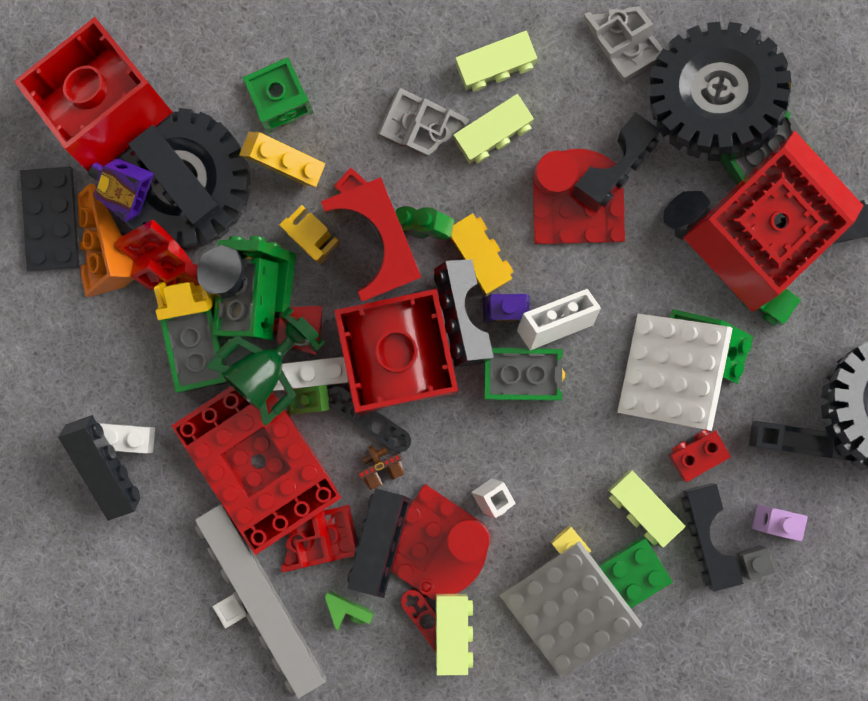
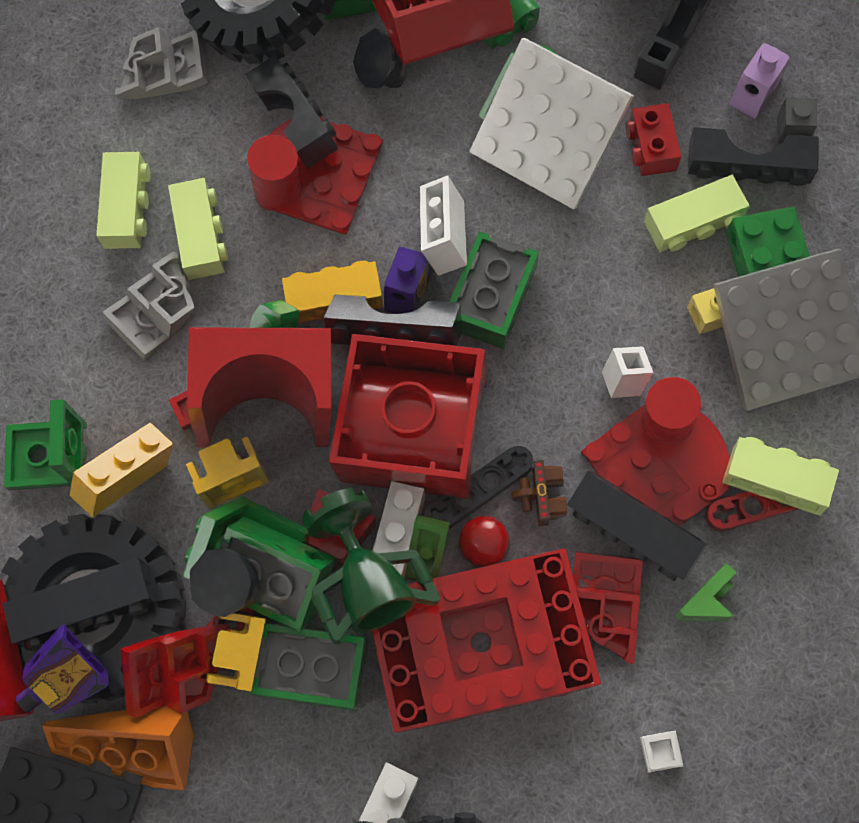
camera: 60 degrees left, 15 degrees down
light grey brick [195,504,327,699] -> none
none -> red hair [458,515,510,567]

